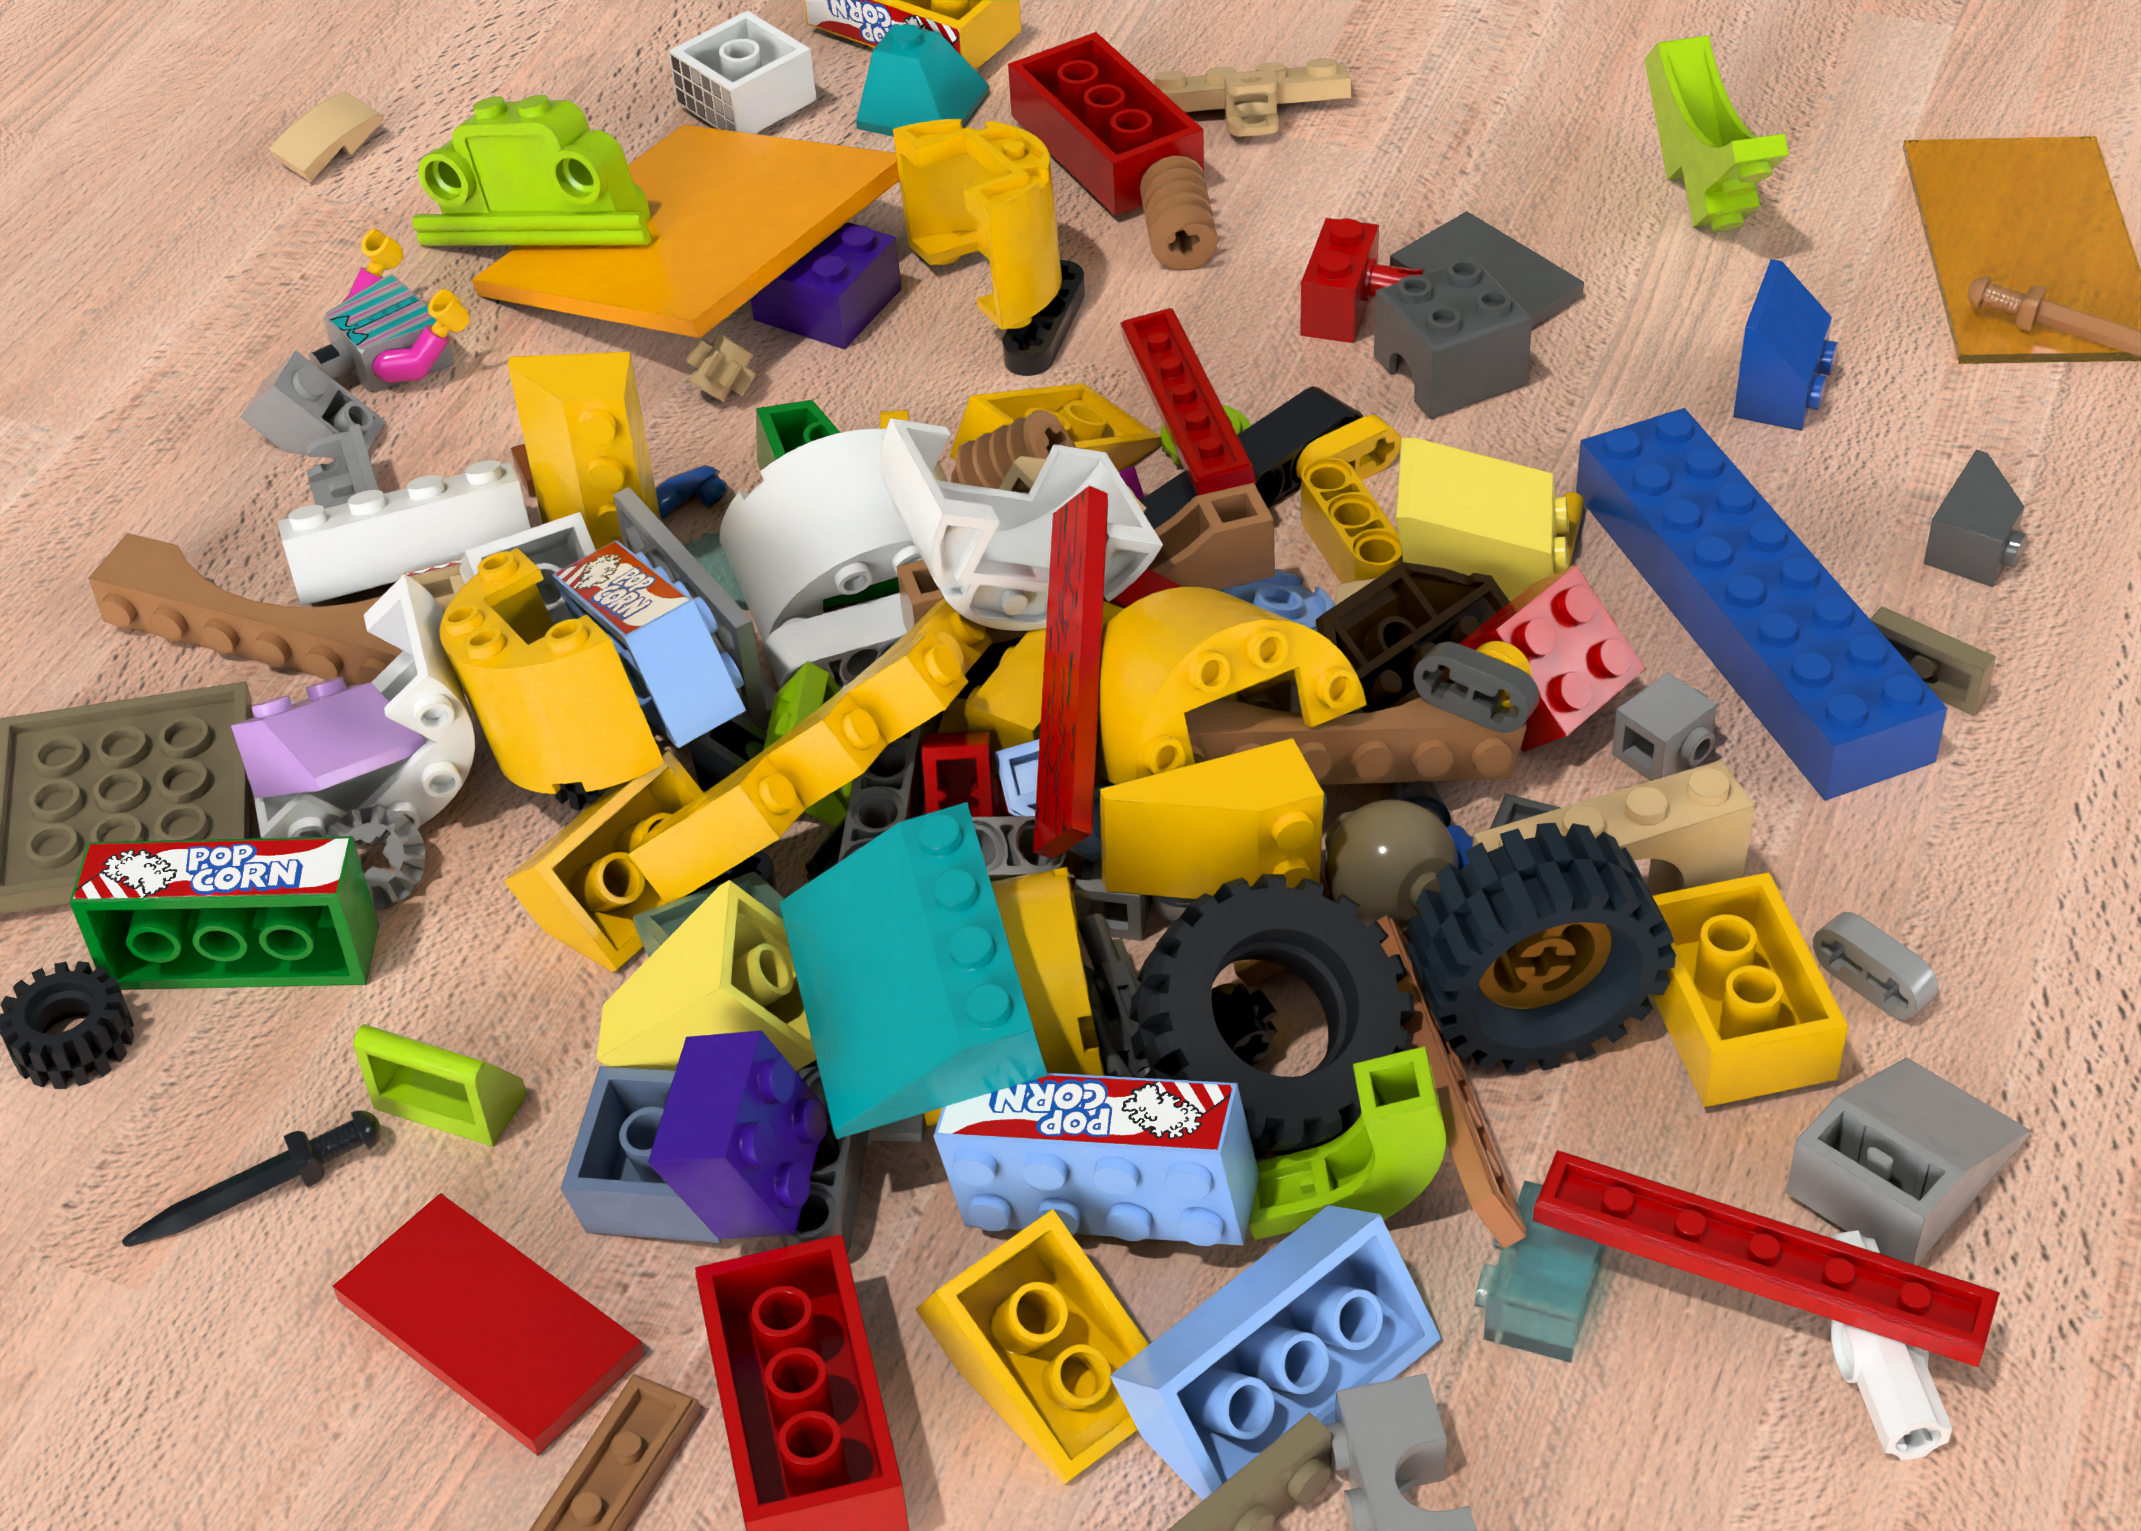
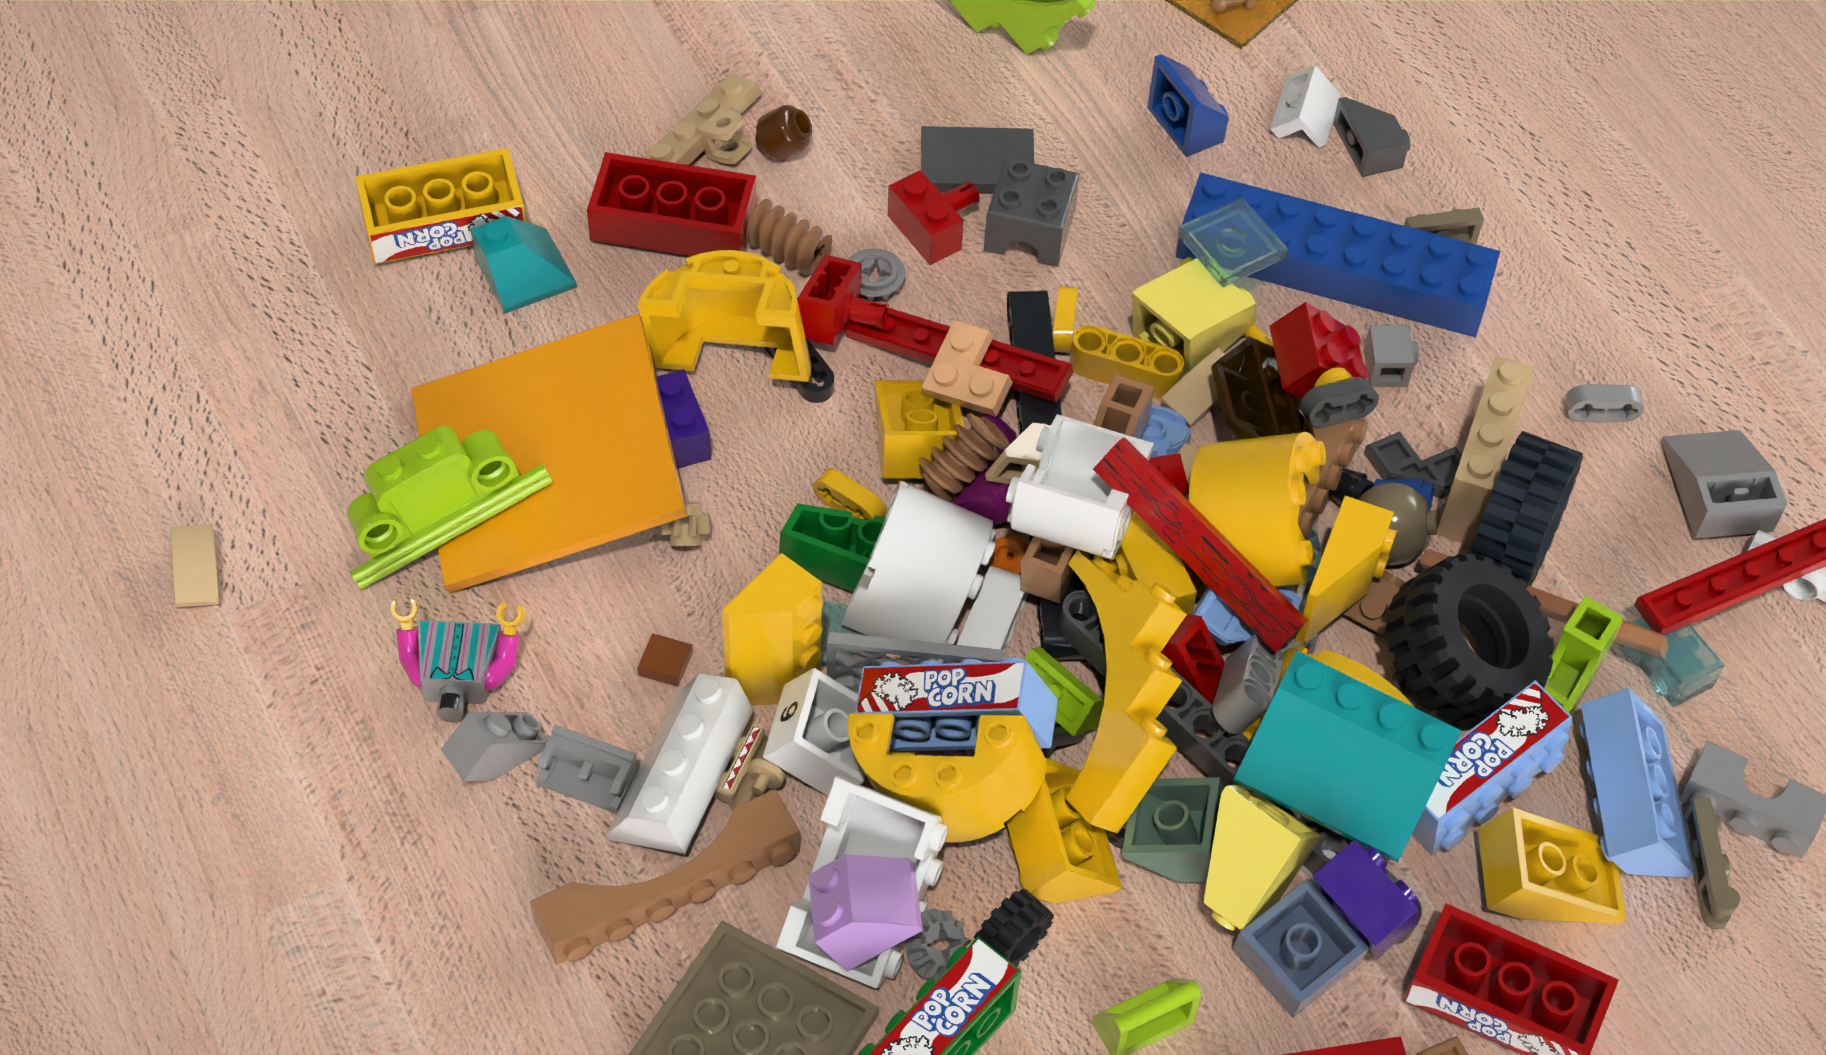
camera: 55 degrees left, 10 degrees up
white brick [668,10,817,134] -> none
yellow brick [1651,872,1848,1108] -> none
none -> reddish brown head [755,105,813,160]
none -> red brick [797,254,889,346]
none -> light grey gear [848,248,905,301]
none -> light nougat plate [921,320,1013,417]
none -> black tyre [971,888,1054,967]
none -> clear light blue tile [1178,197,1288,288]
none -> white panel [1270,65,1341,147]

